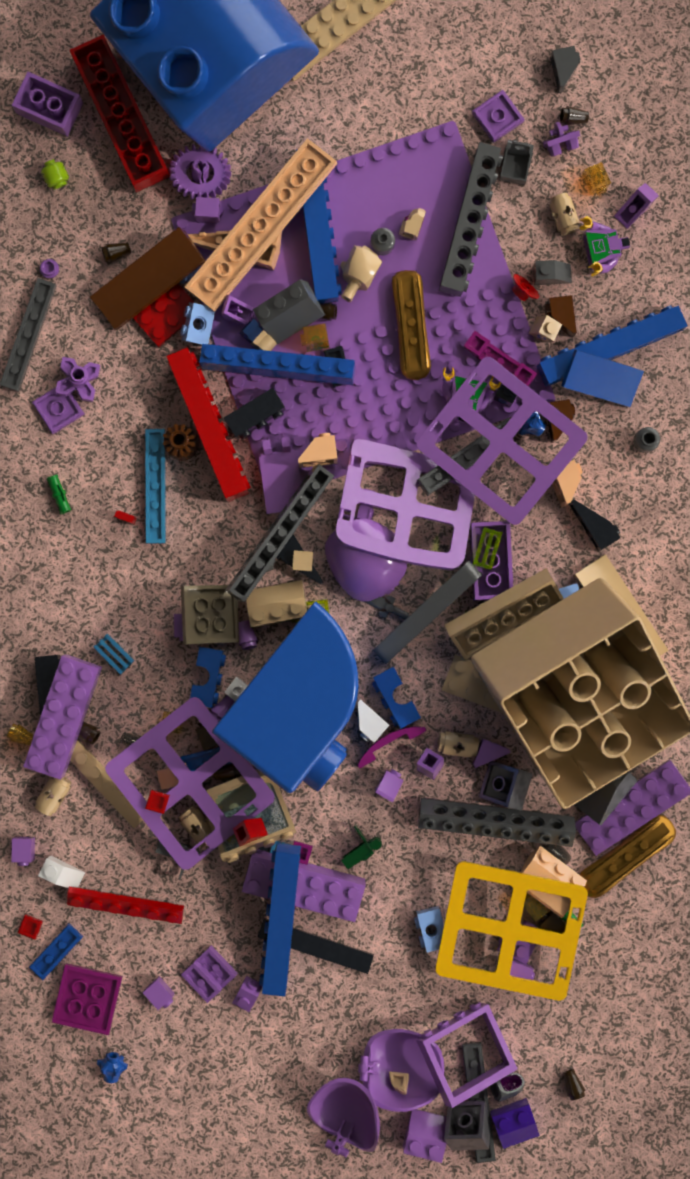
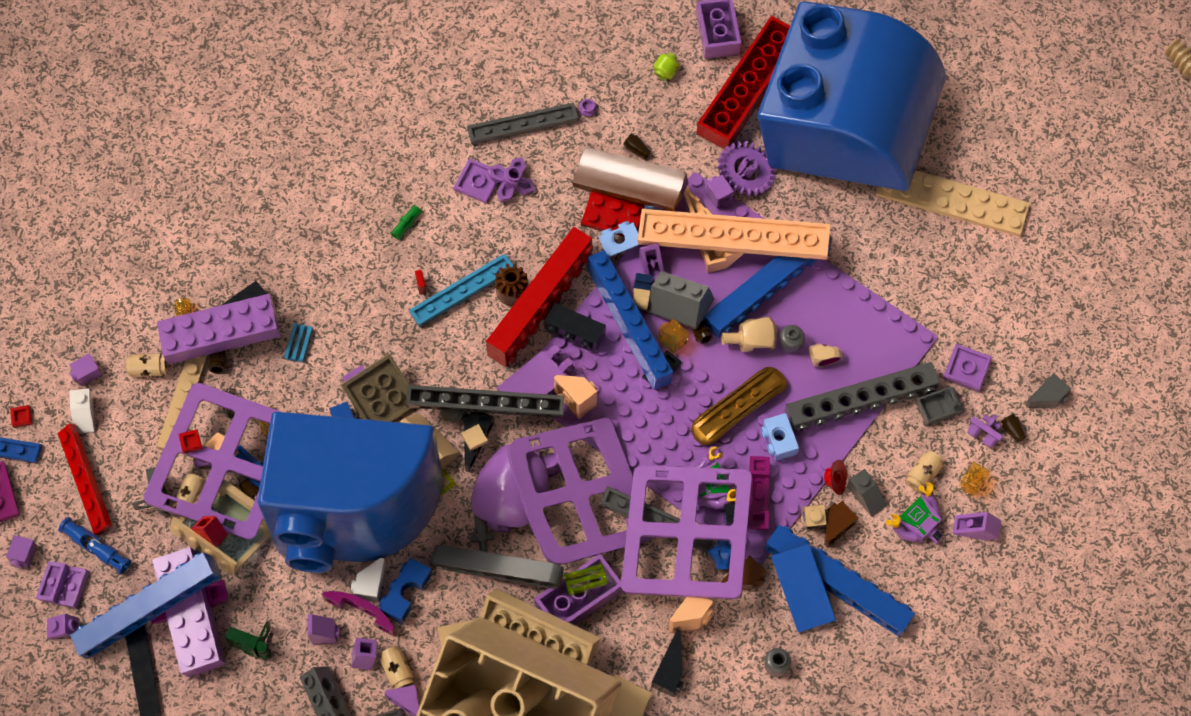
camera: 60 degrees right, 20 degrees down
none -> blue piece [58,517,131,575]
none -> light blue brick [761,413,799,461]

